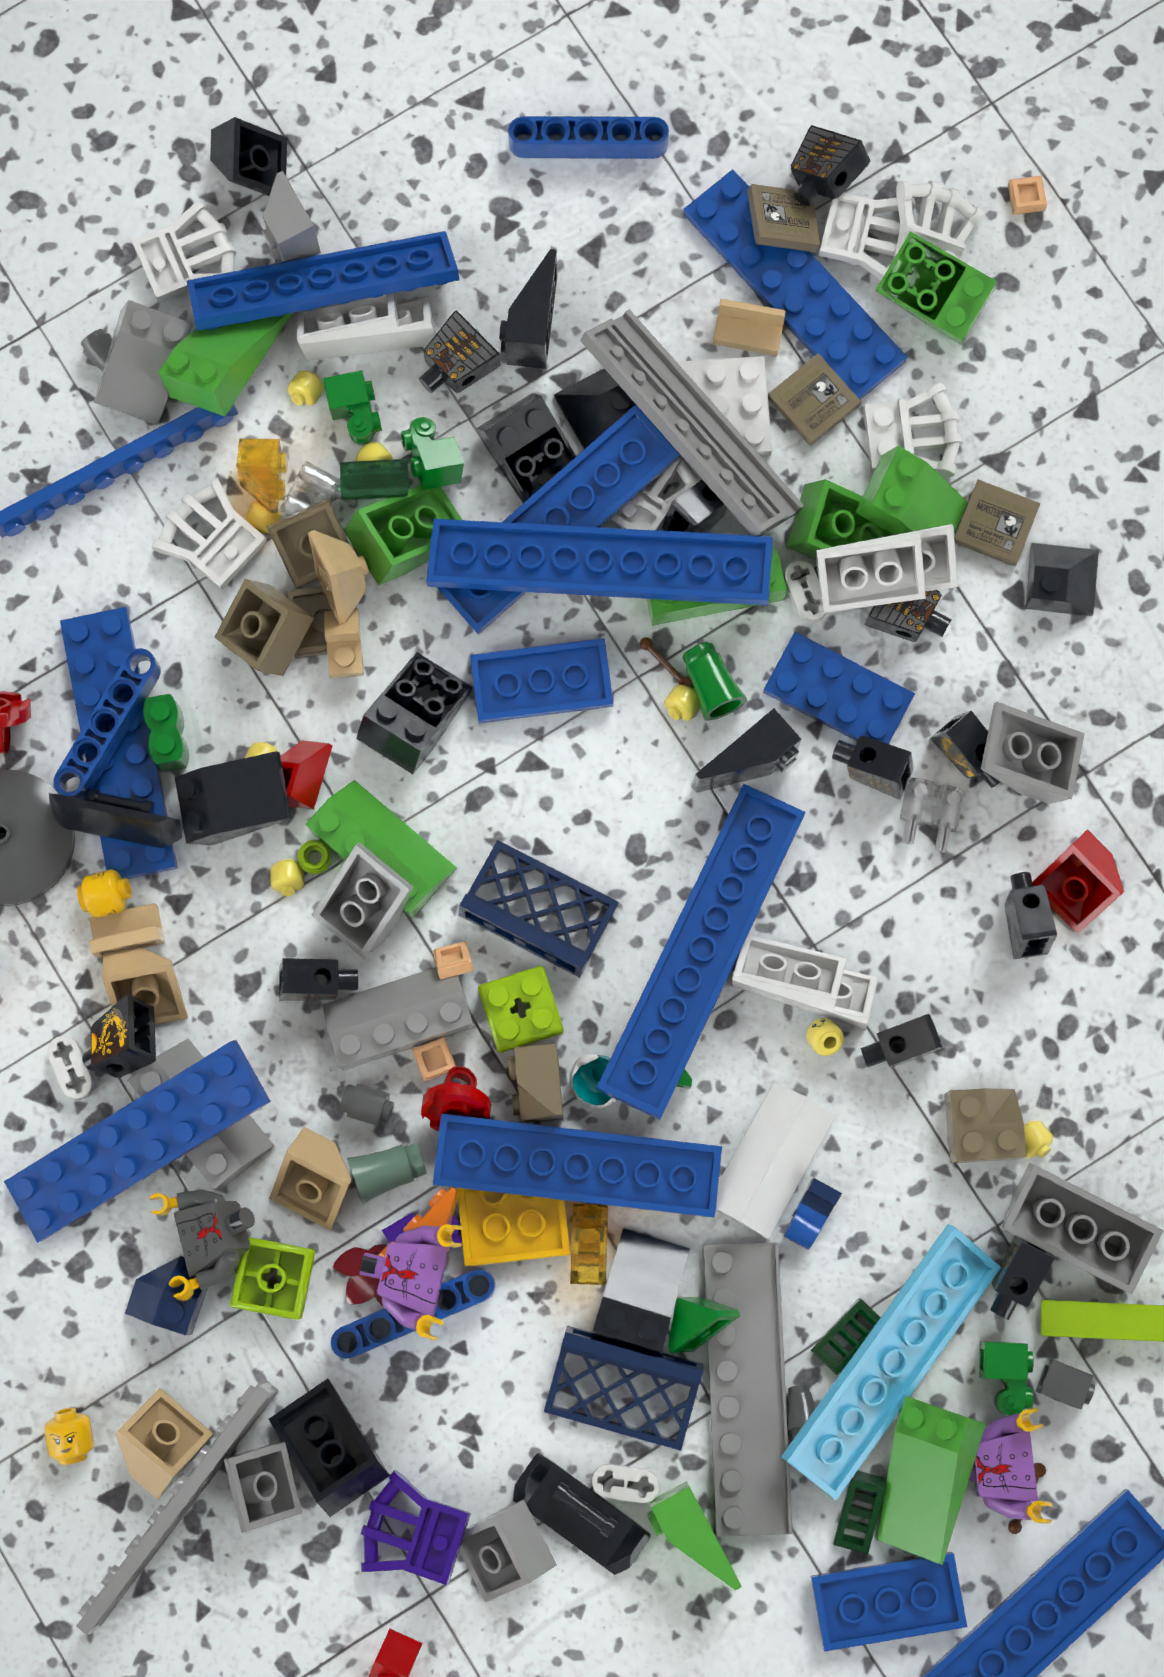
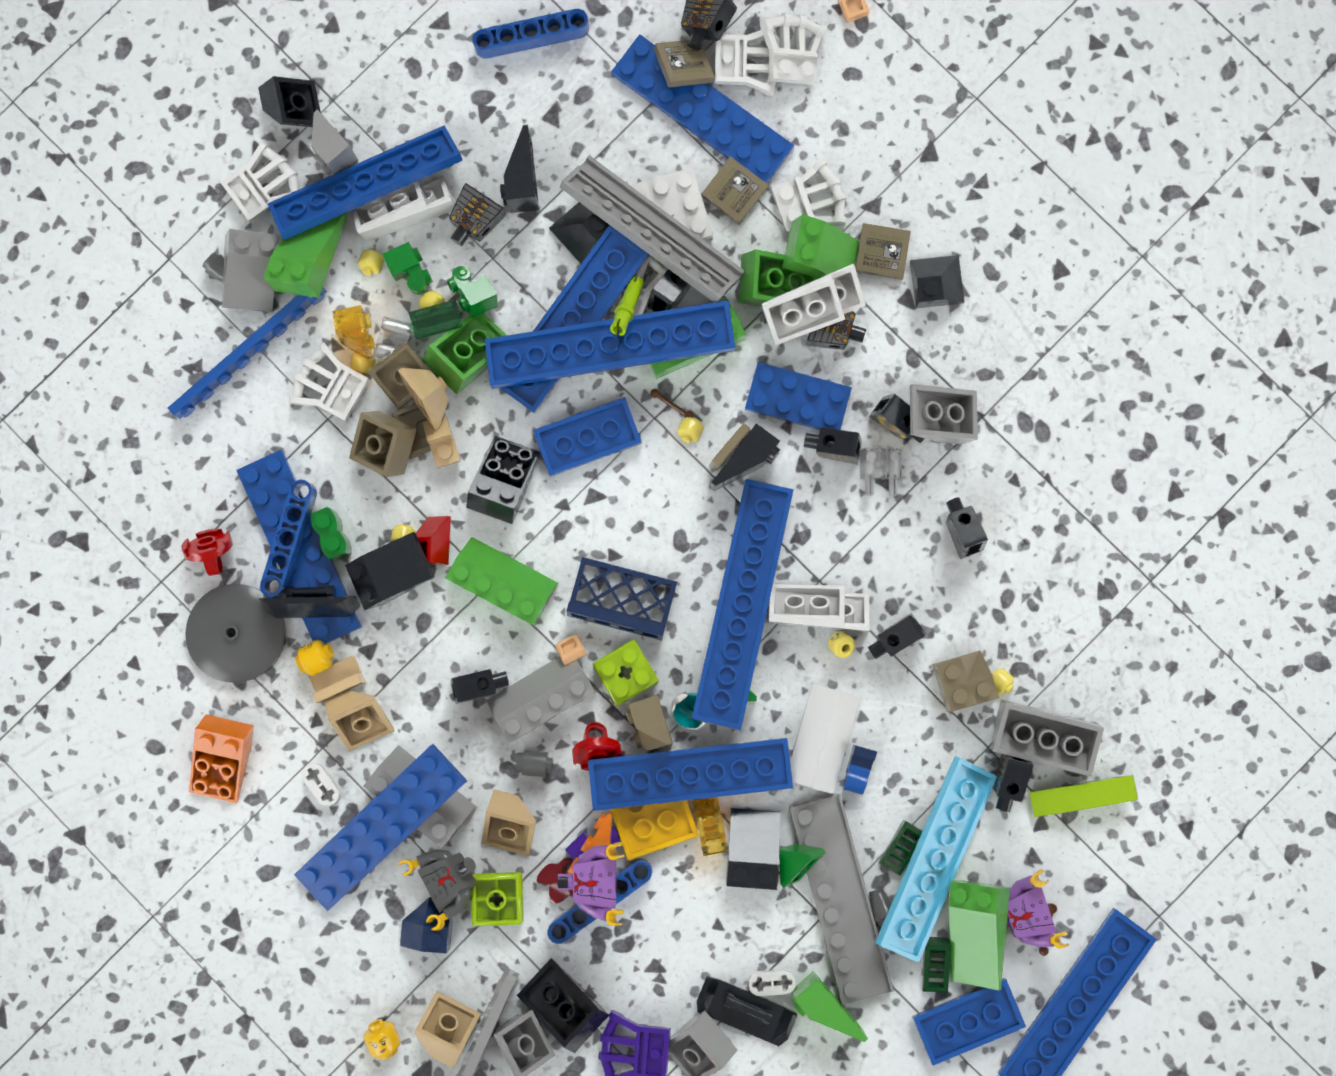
camera: 10 degrees left, 5 degrees up
black torso [82,994,156,1078] -> none
light yellow piece [270,859,305,896] -> none
lime plate [297,840,332,874] -> none
light grey slope [312,842,413,959] -> none
sand green plant [347,1143,427,1205] -> none
light nougat tile [412,1037,456,1082] -> none
black slope [476,393,576,502] -> none
dark blue fence [544,1325,704,1451] -> none
green plant [682,642,747,721] -> none
tan panel [712,299,786,356] -> none
white beam [784,560,826,624] -> none
bright green slope [875,231,997,345] -> none
green brick [979,1341,1034,1416] -> none
red slope [1032,829,1125,934] -> none
dark grey brick [1035,1358,1095,1410] -> none
none -> lime pin [610,276,644,336]
none -> dark tan tile [709,423,750,471]

